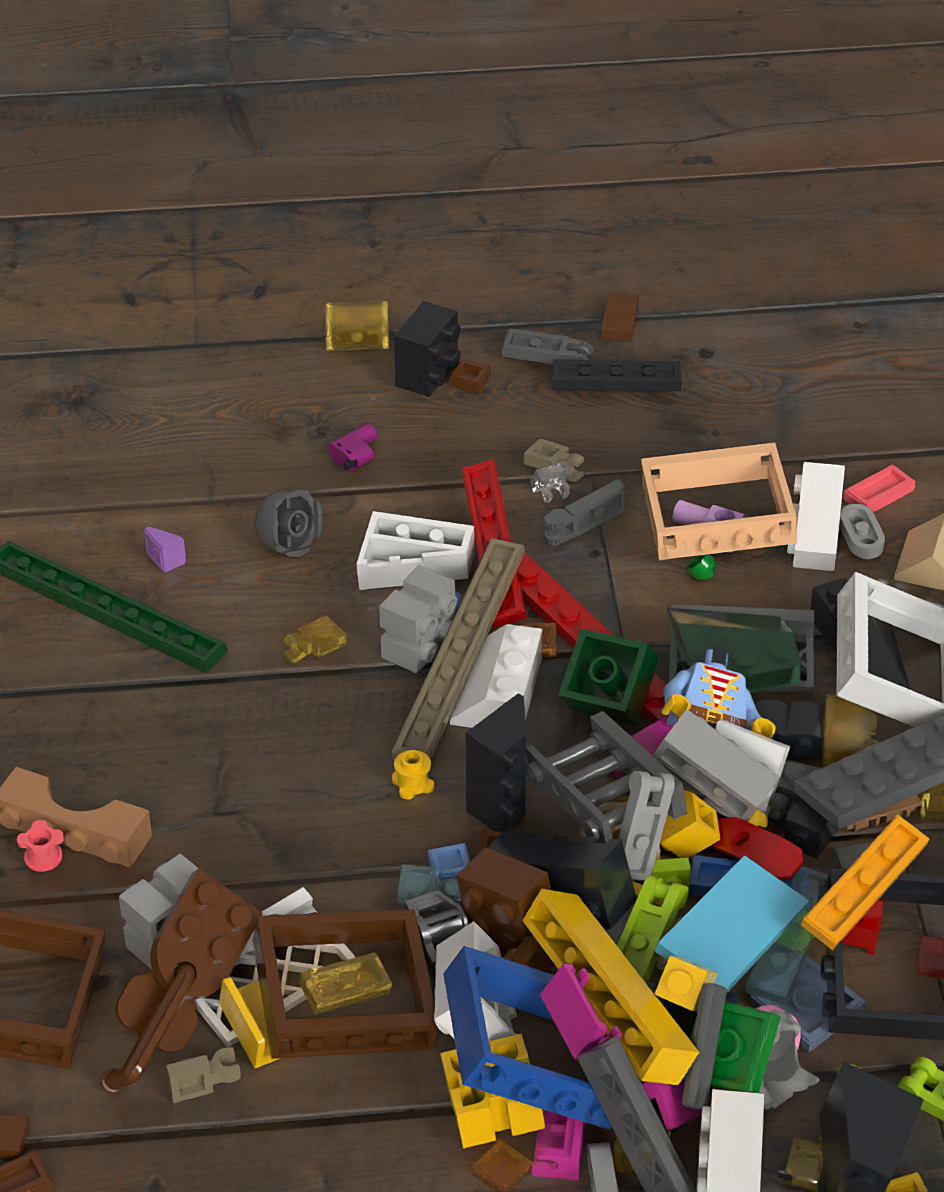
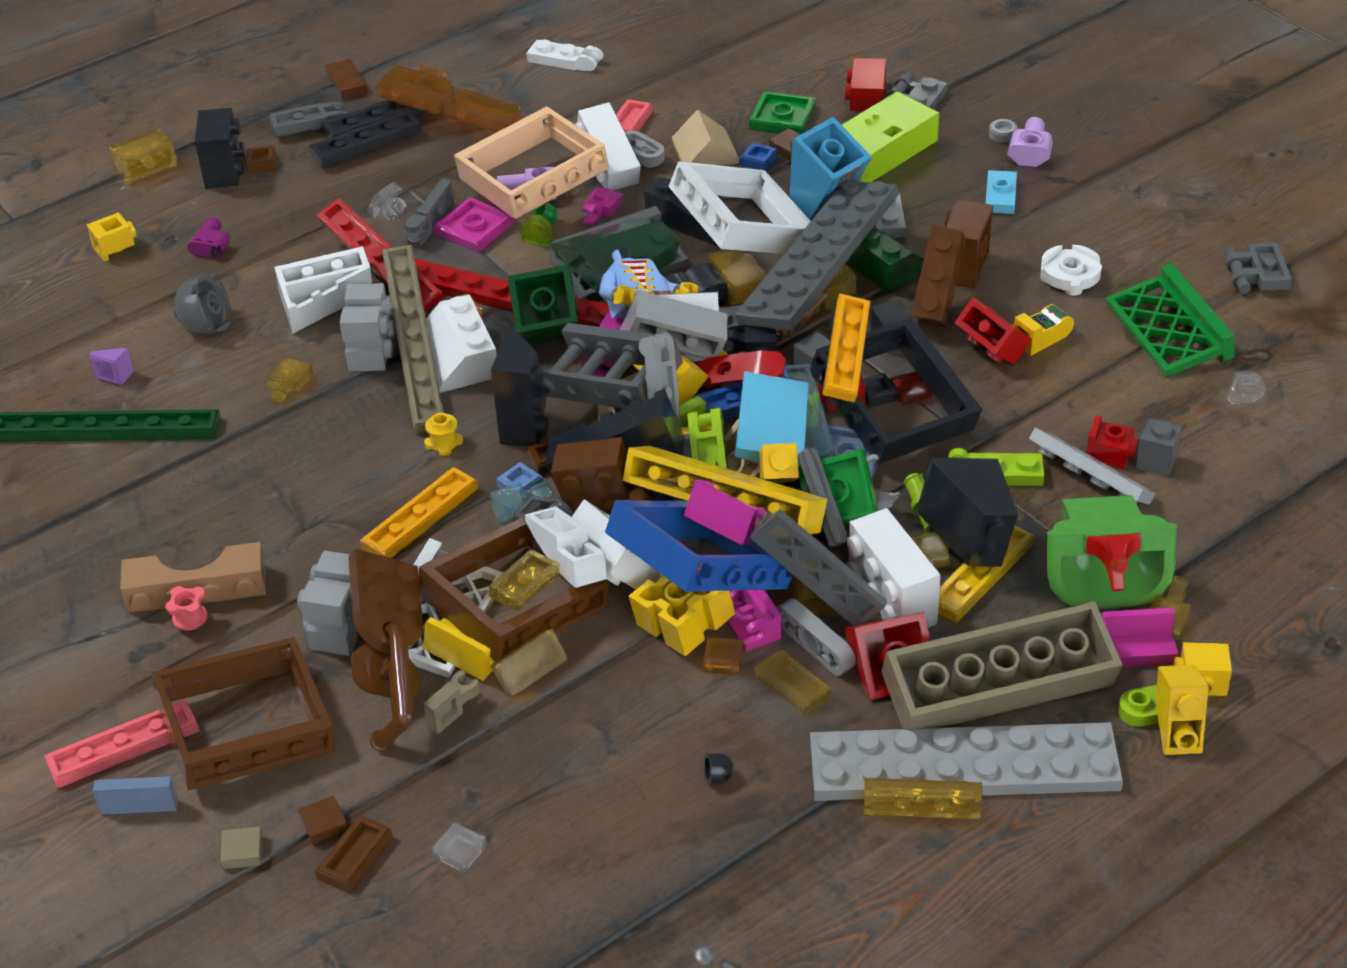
camera: 30 degrees left, 0 degrees up
dark tan plate [523,438,584,482] -> none
none -> yellow brick [86,212,137,262]
none -> black plate [309,110,422,168]
none -> light orange tile [360,467,479,558]
none -> clear orange piece [376,64,521,132]
none -> dark pink tile [433,197,515,253]
none -> clear yellow plate [490,628,568,697]
none -> clear neon green tile [521,214,553,247]
none -> white slope [525,507,607,588]
none -> white hinge [526,40,604,72]
none -> dark pink plate [582,187,623,226]
none -> black tile [863,373,898,408]

